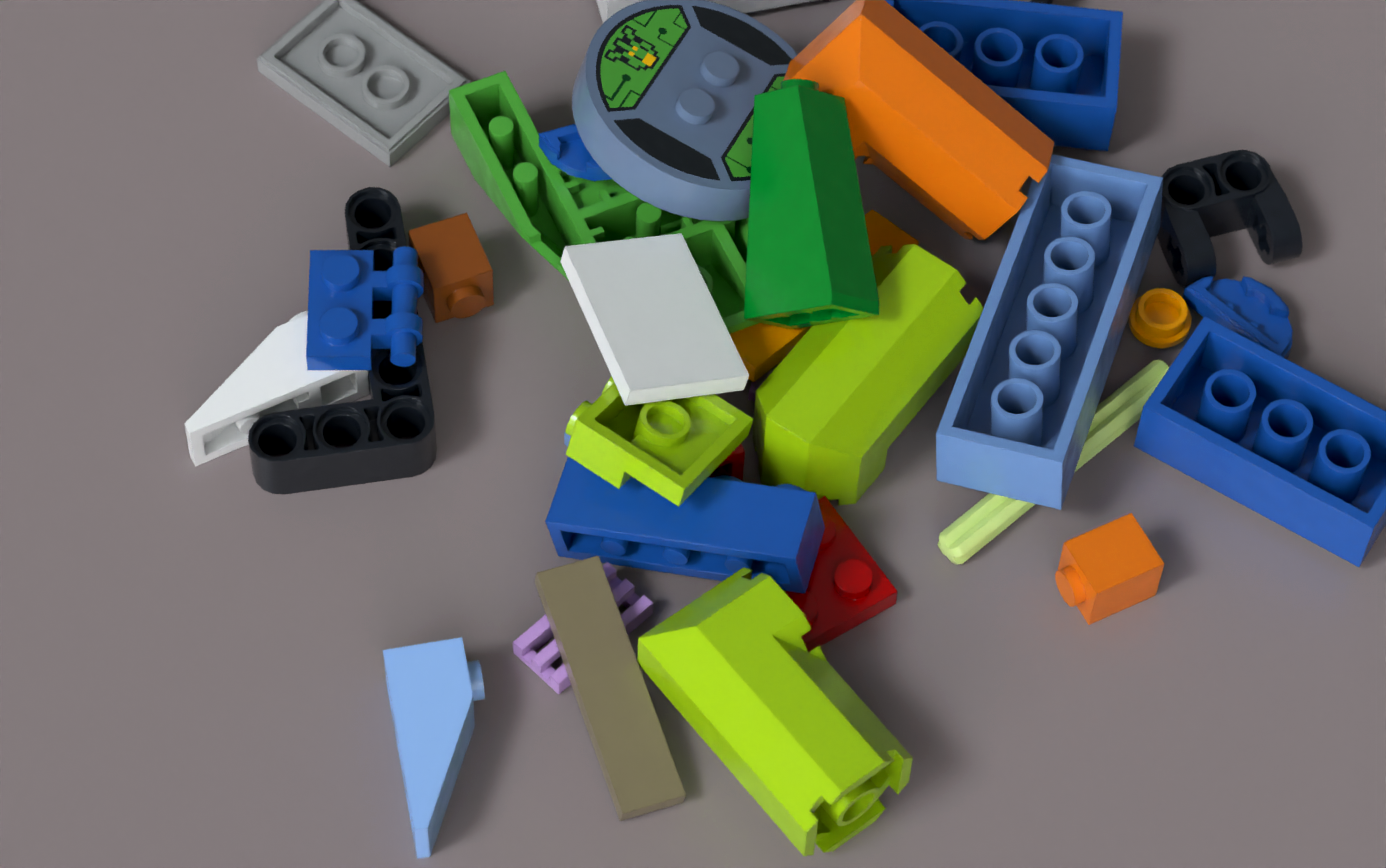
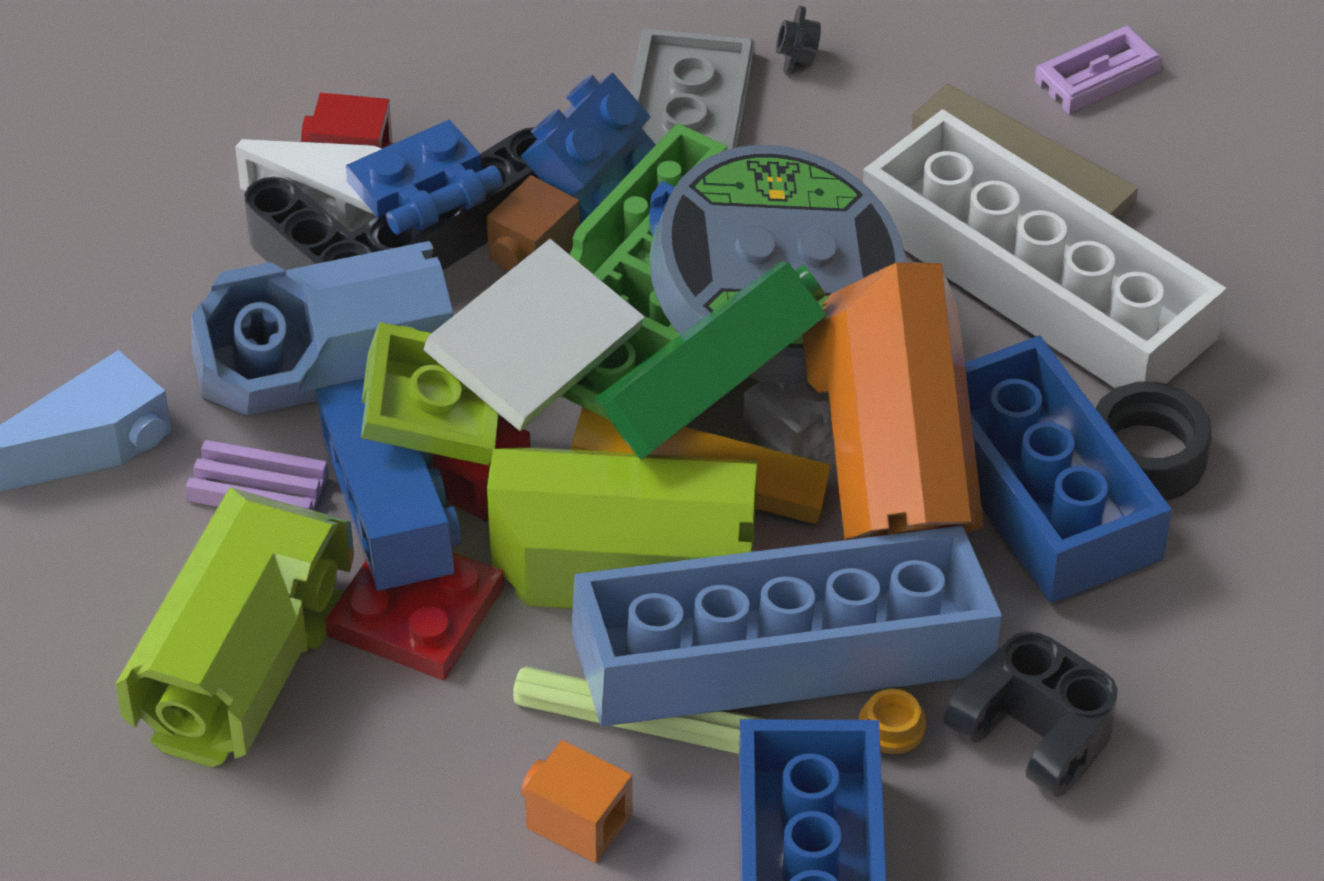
camera: 60 degrees right, 10 degrees down
dark tan tile [534,555,686,821] -> none
blue plate [1182,276,1293,359] -> none
none -> medium blue brick [191,241,453,416]
none -> red brick [301,92,393,149]
none -> blue plate [521,72,656,225]

